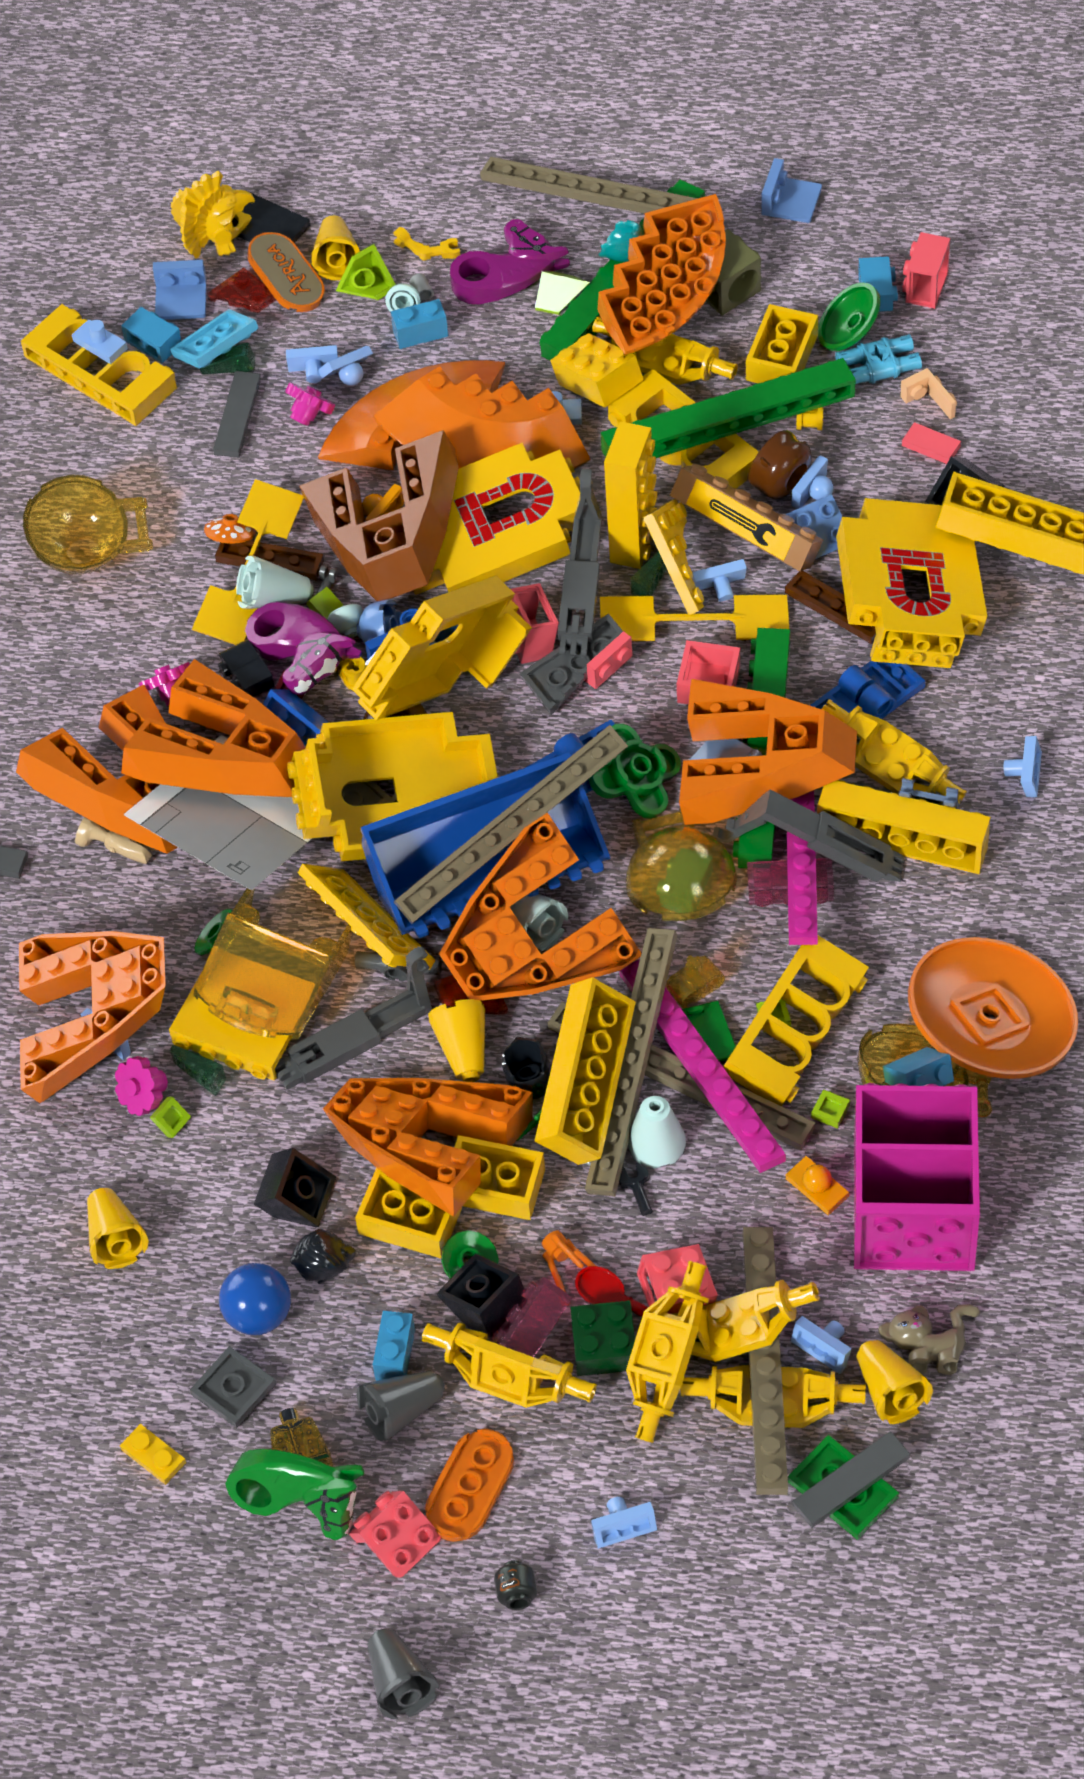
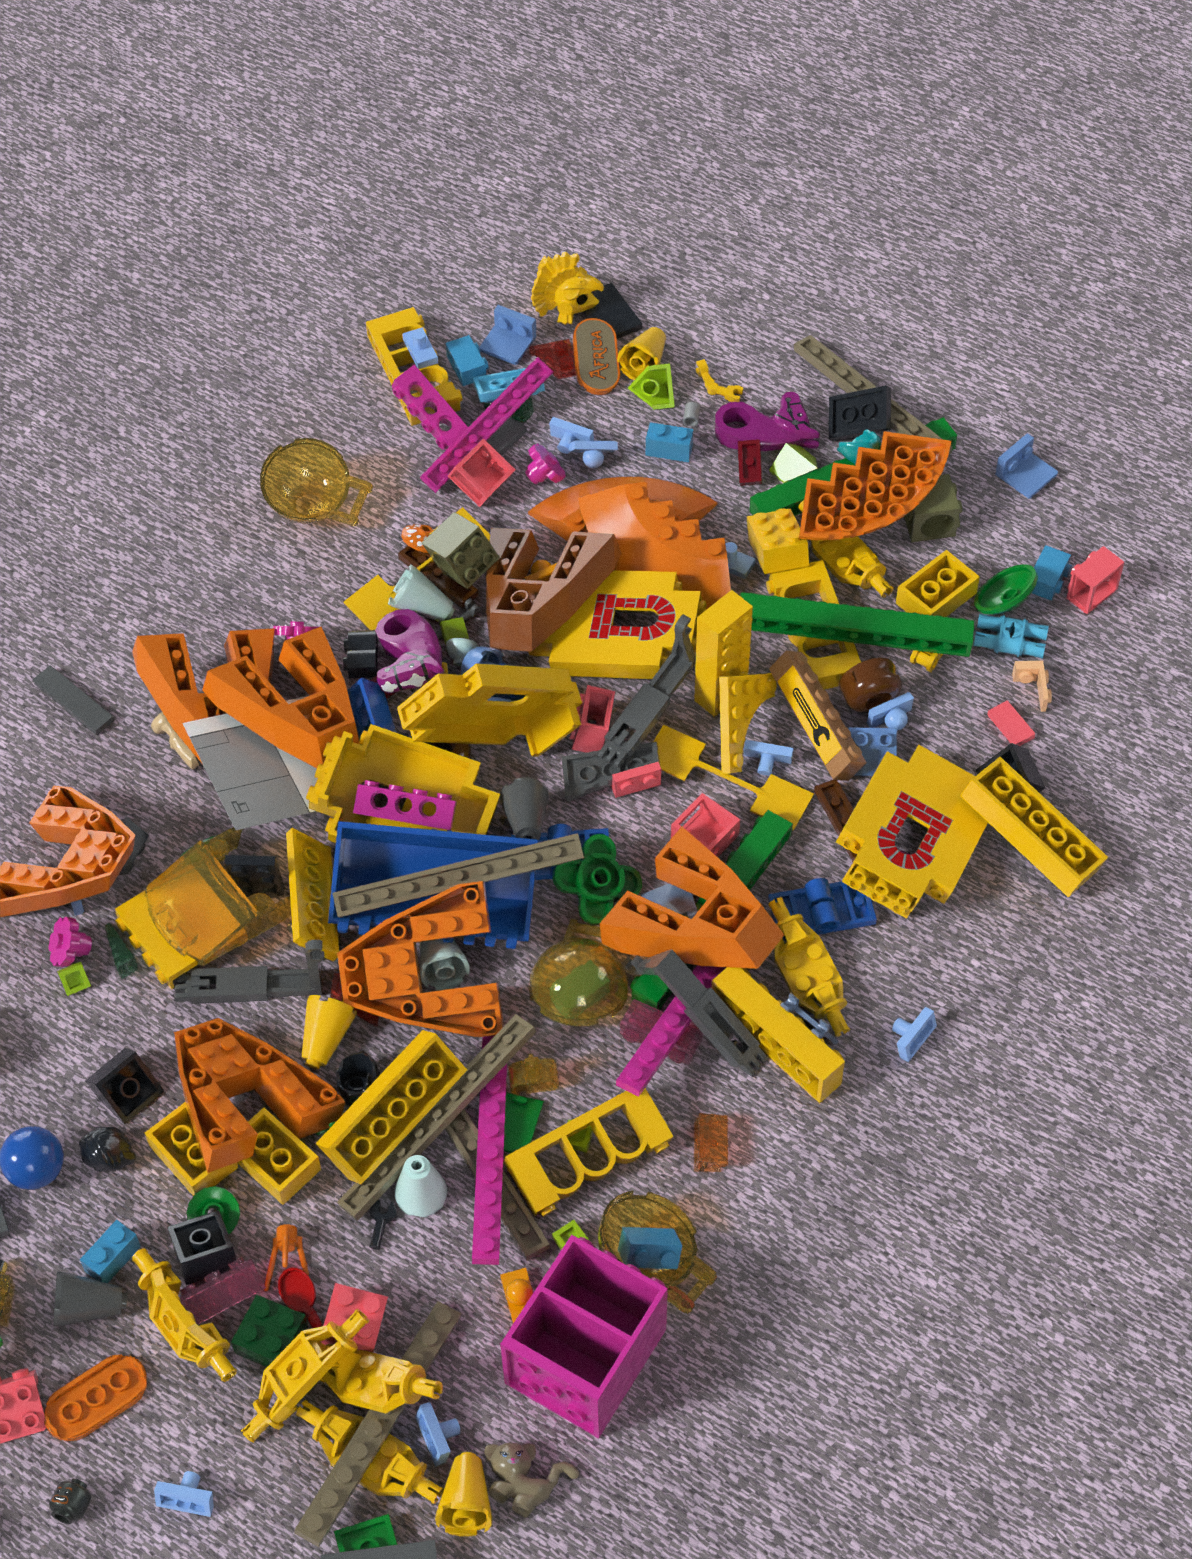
camera: 25 degrees right, 0 degrees up
light aqua brick [385,283,421,312] -> none
clear green slope [631,551,667,596] -> none
orange dish [908,937,1078,1079] -> none
none -> black plate [225,855,285,898]
none -> dark pink brick [353,780,457,830]
none -> dark pink brick [391,364,468,450]
none -> dark pink tile [420,357,553,493]
none -> olive brick [422,512,500,589]
none -> coral piece [448,438,516,507]
none -> dark grey cone [500,777,549,840]
none -> clear orange hinge [694,1113,728,1172]
none -> dark red plate [738,439,763,486]
none -> black plate [829,385,891,441]

